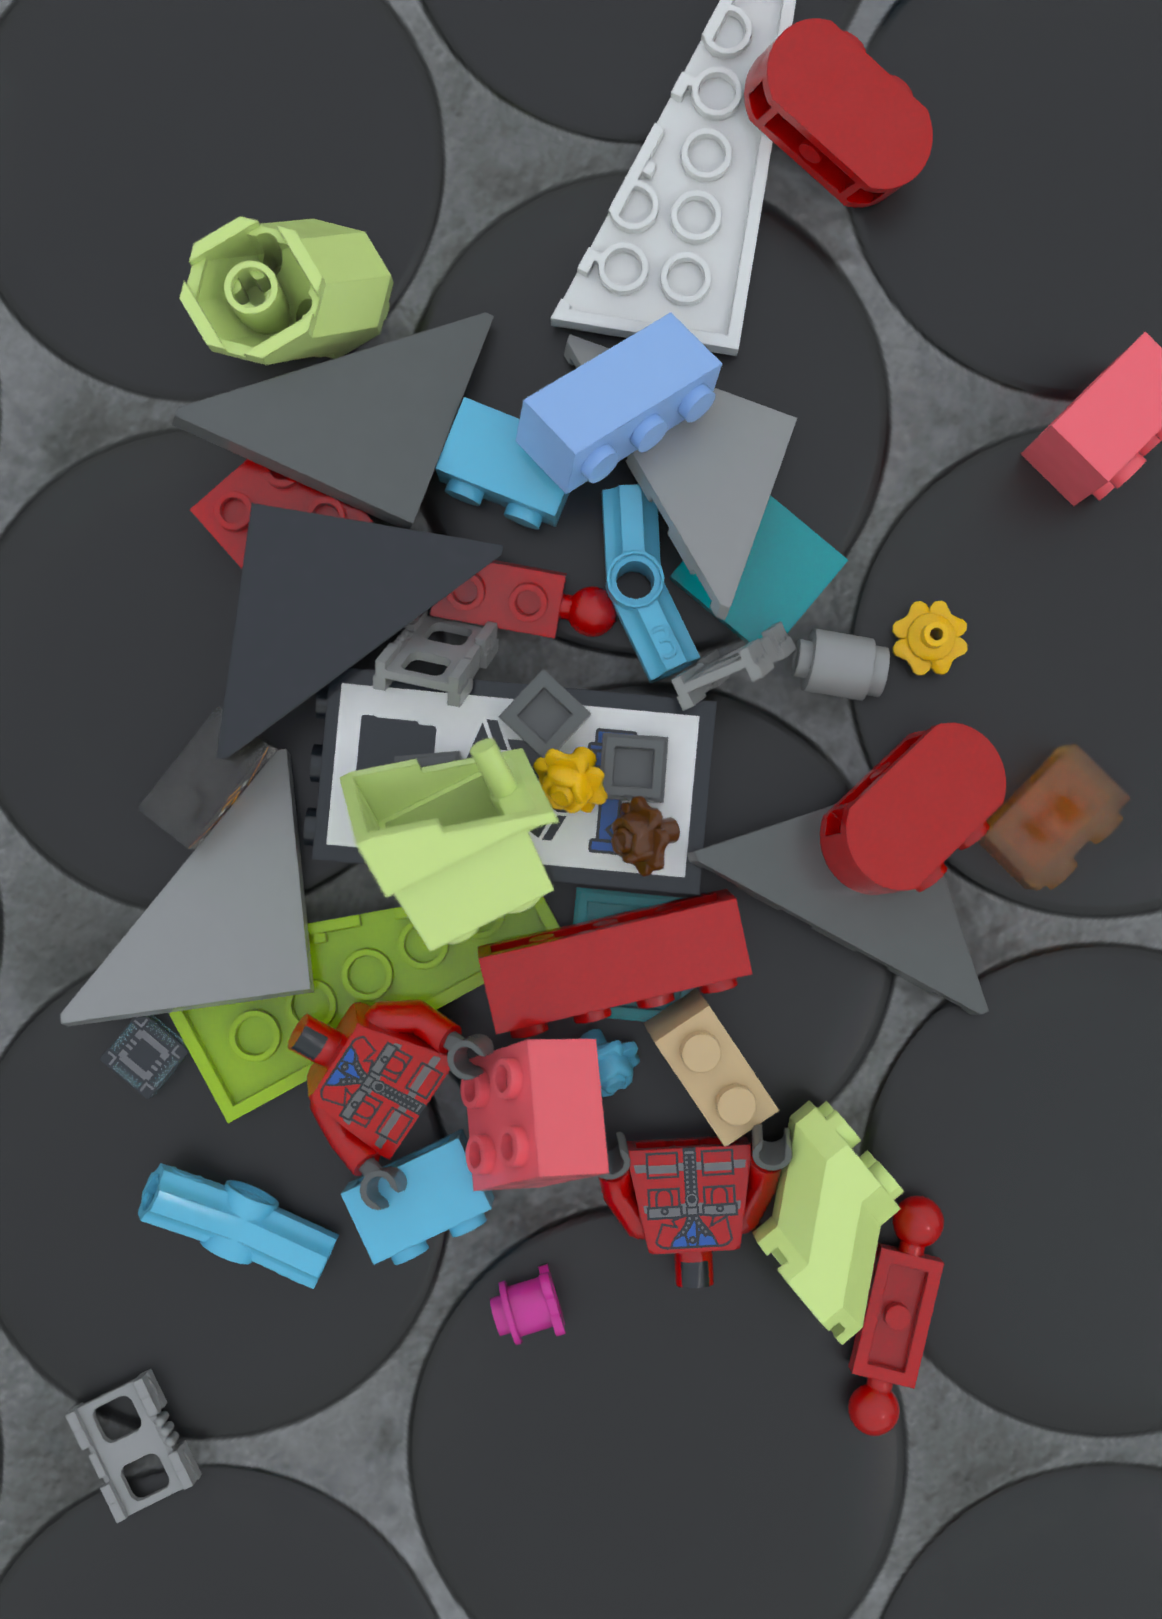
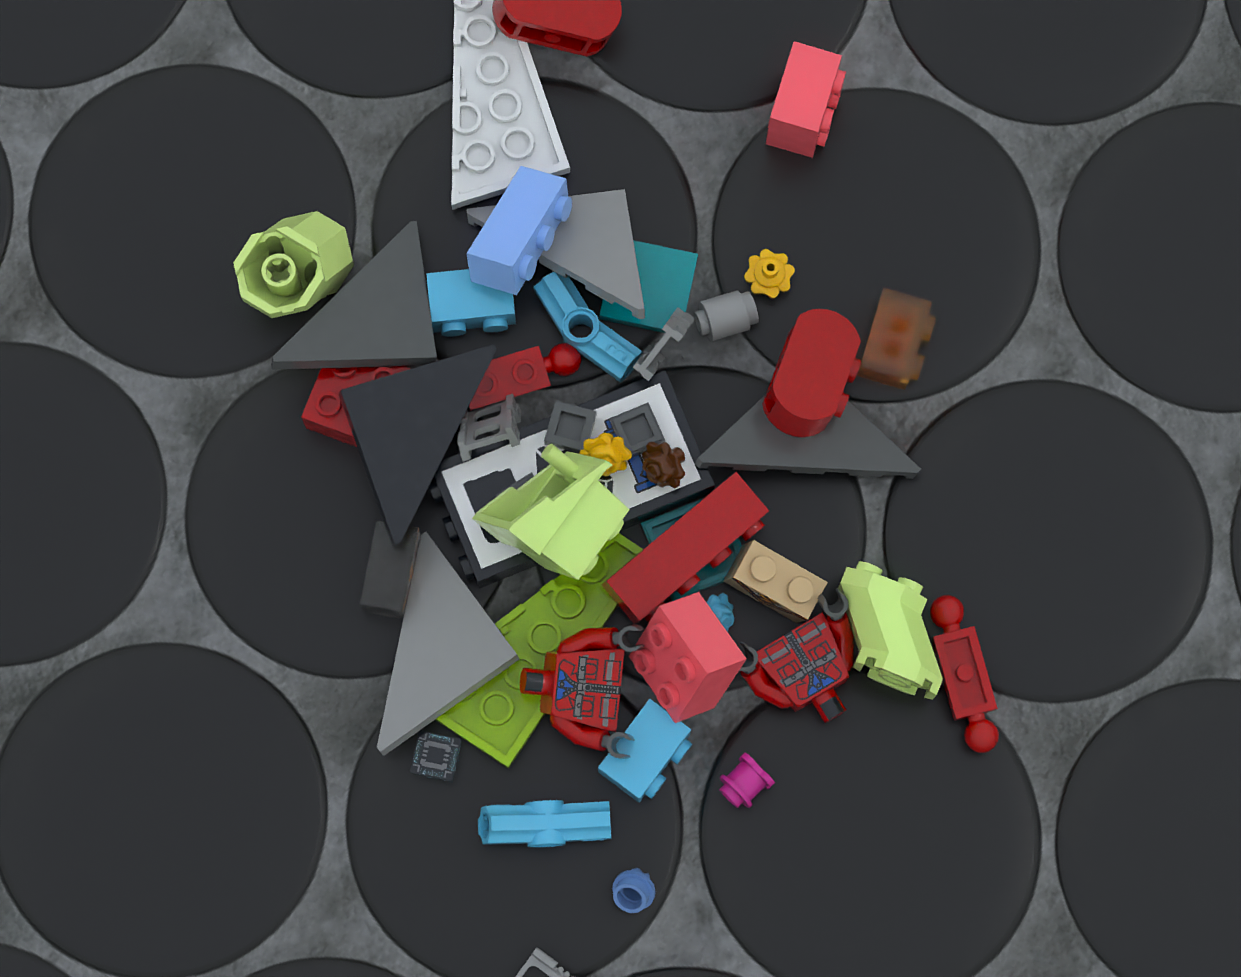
camera: 30 degrees left, 10 degrees down
none -> medium blue plate [612,868,656,913]

